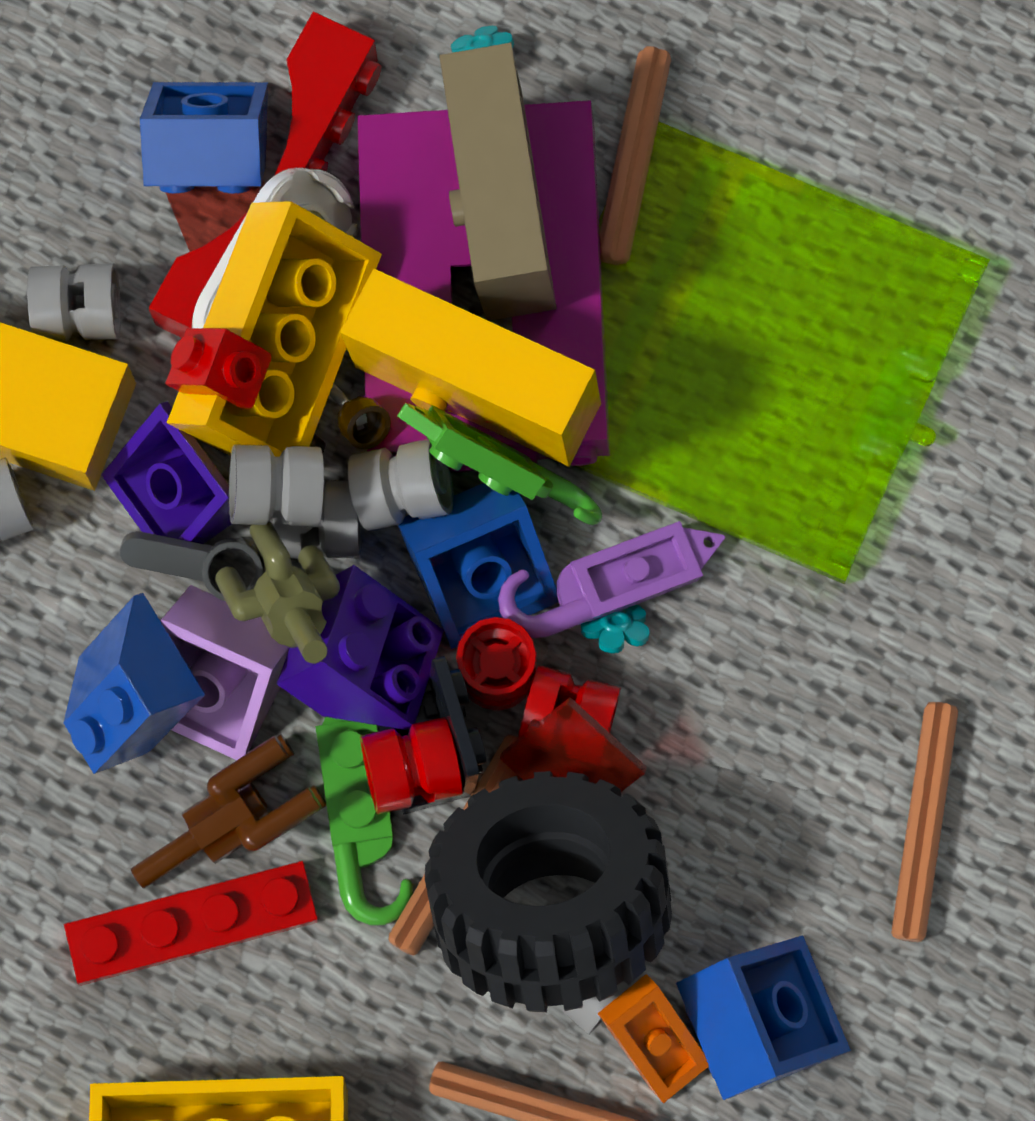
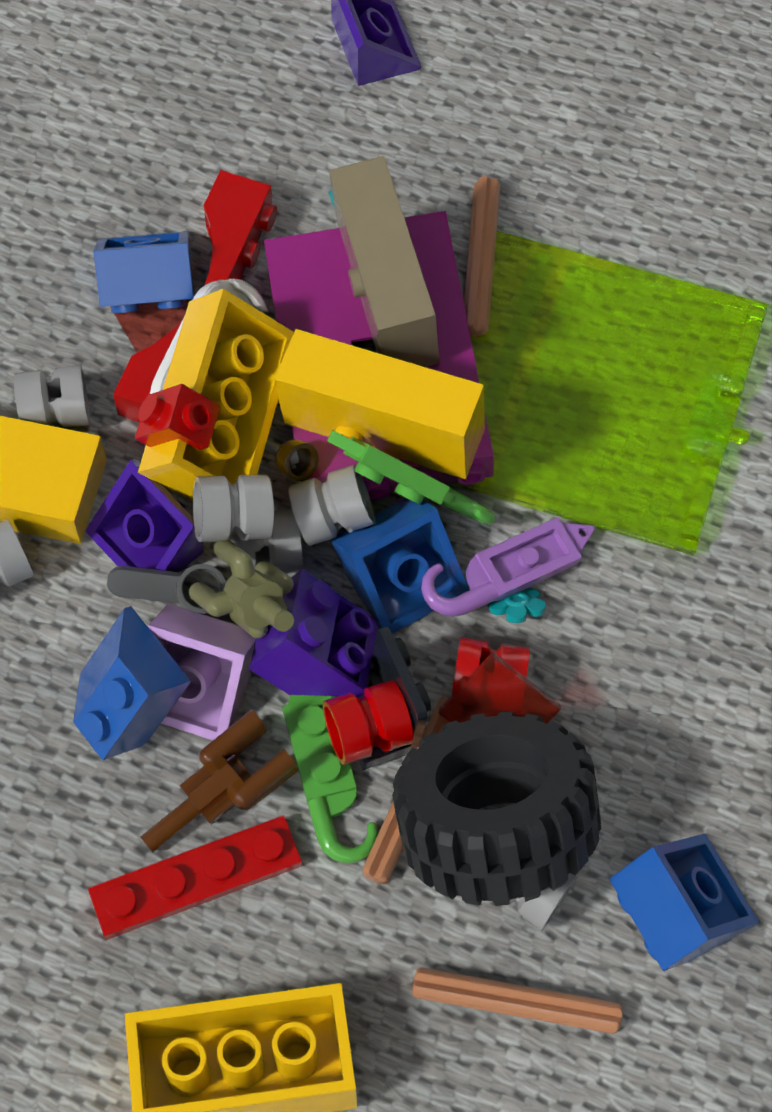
camera: 10 degrees left, 10 degrees down
red wheel [456,617,536,711] -> none
orange plate [597,974,709,1103] -> none

